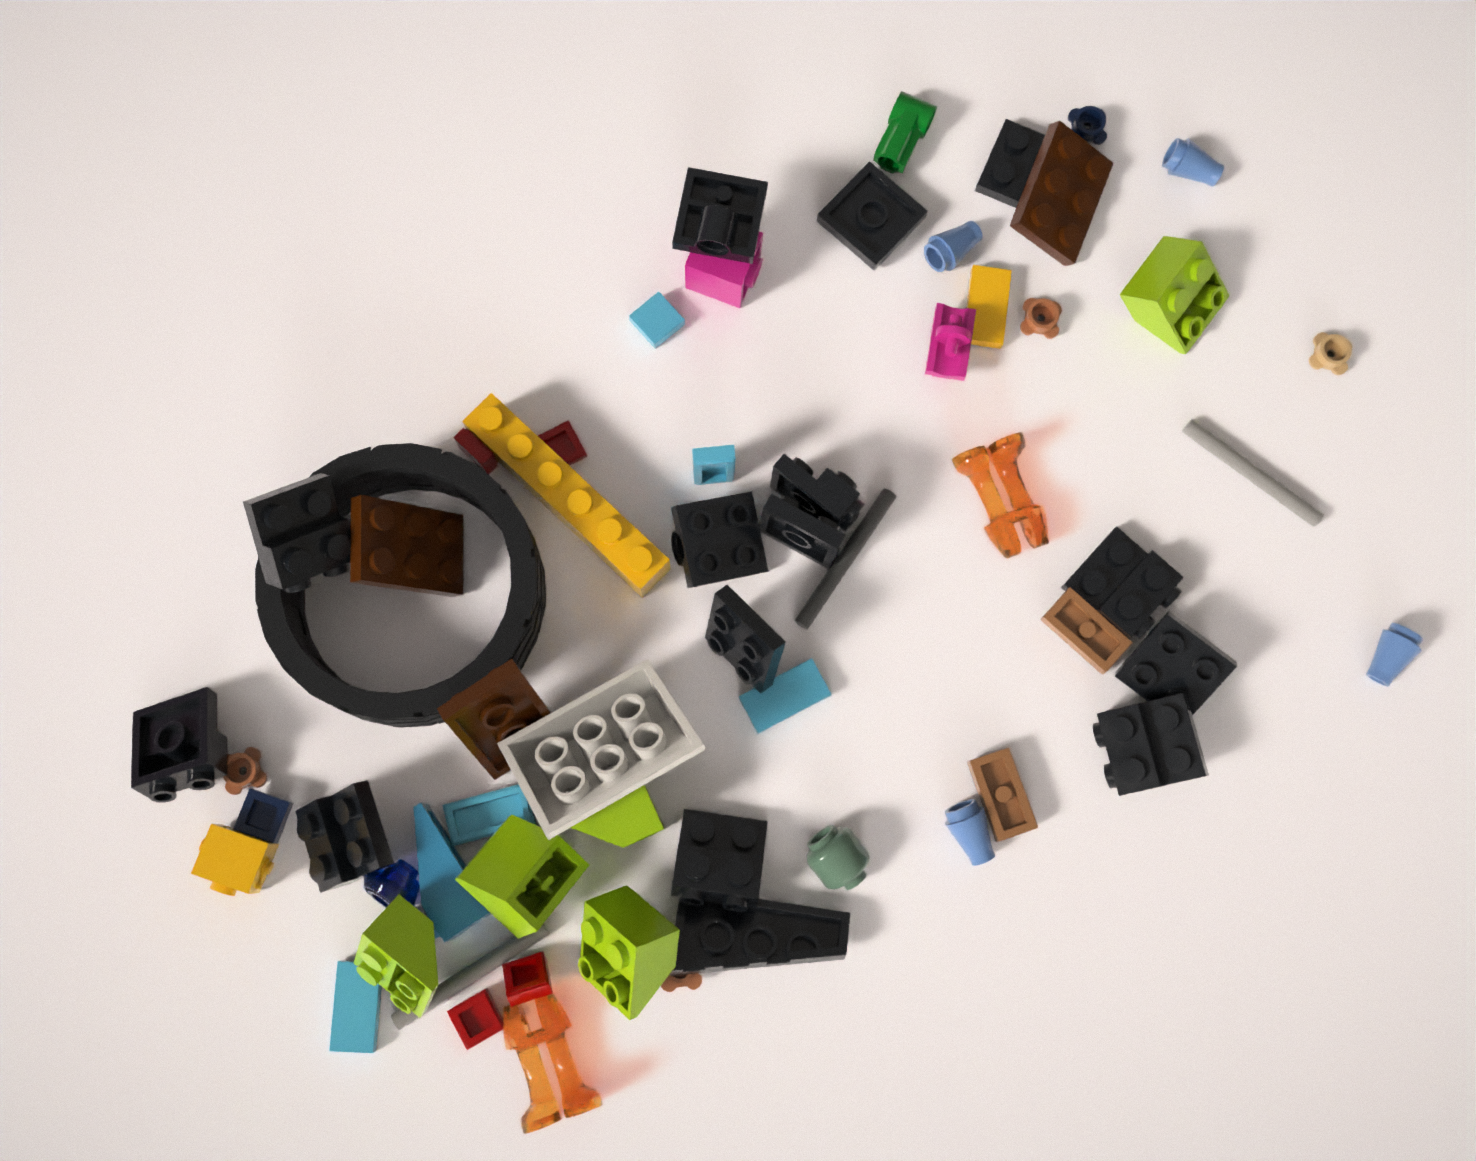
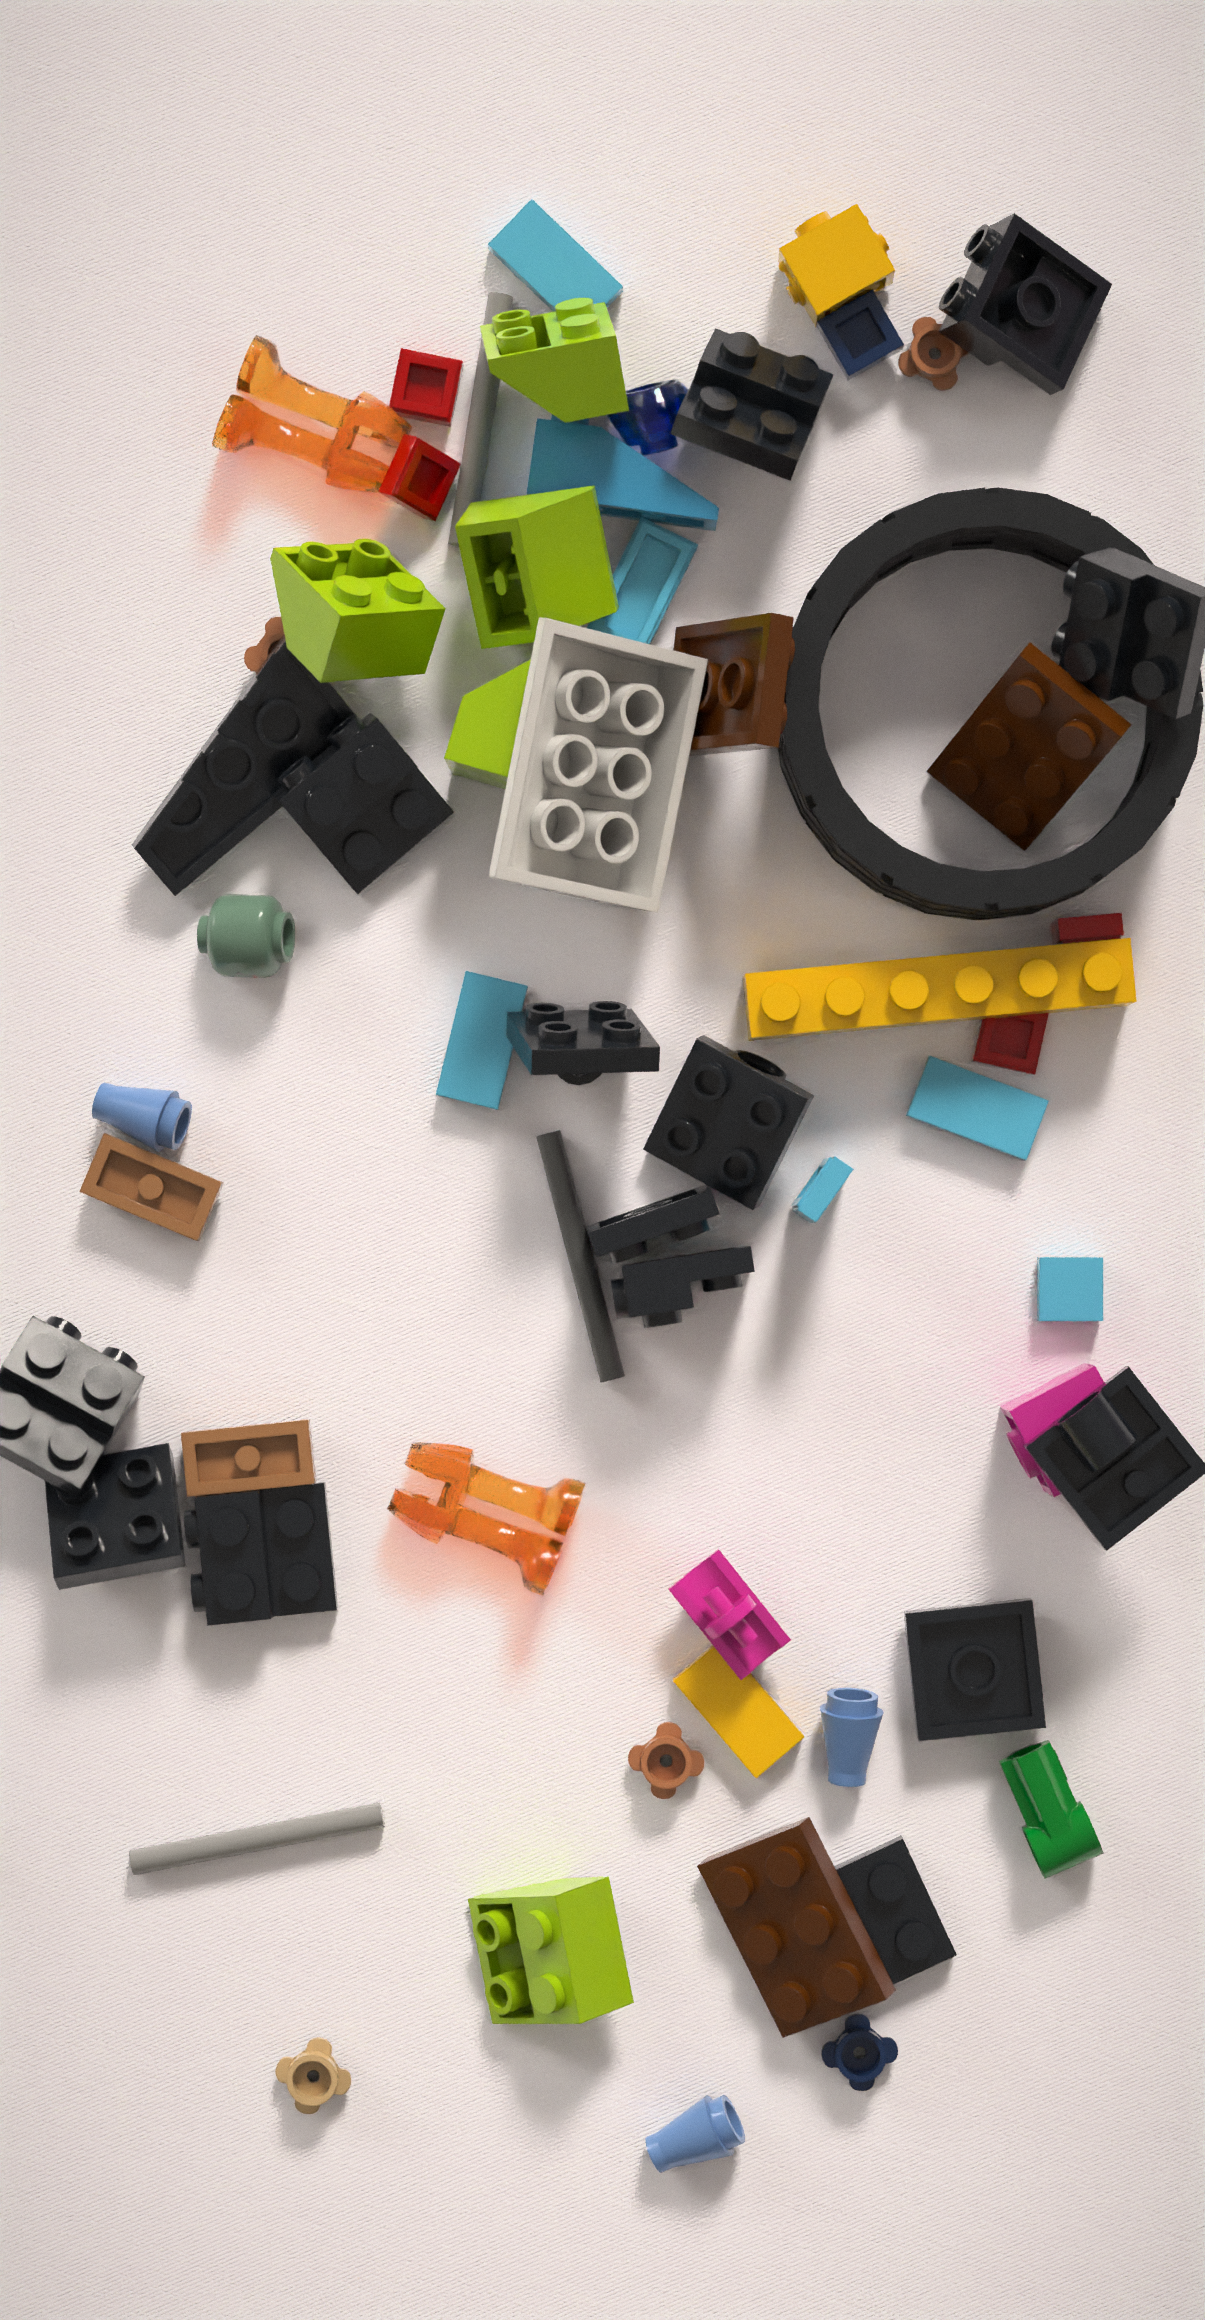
camera: 140 degrees right, 10 degrees up
none -> medium azure tile [906,1056,1049,1161]

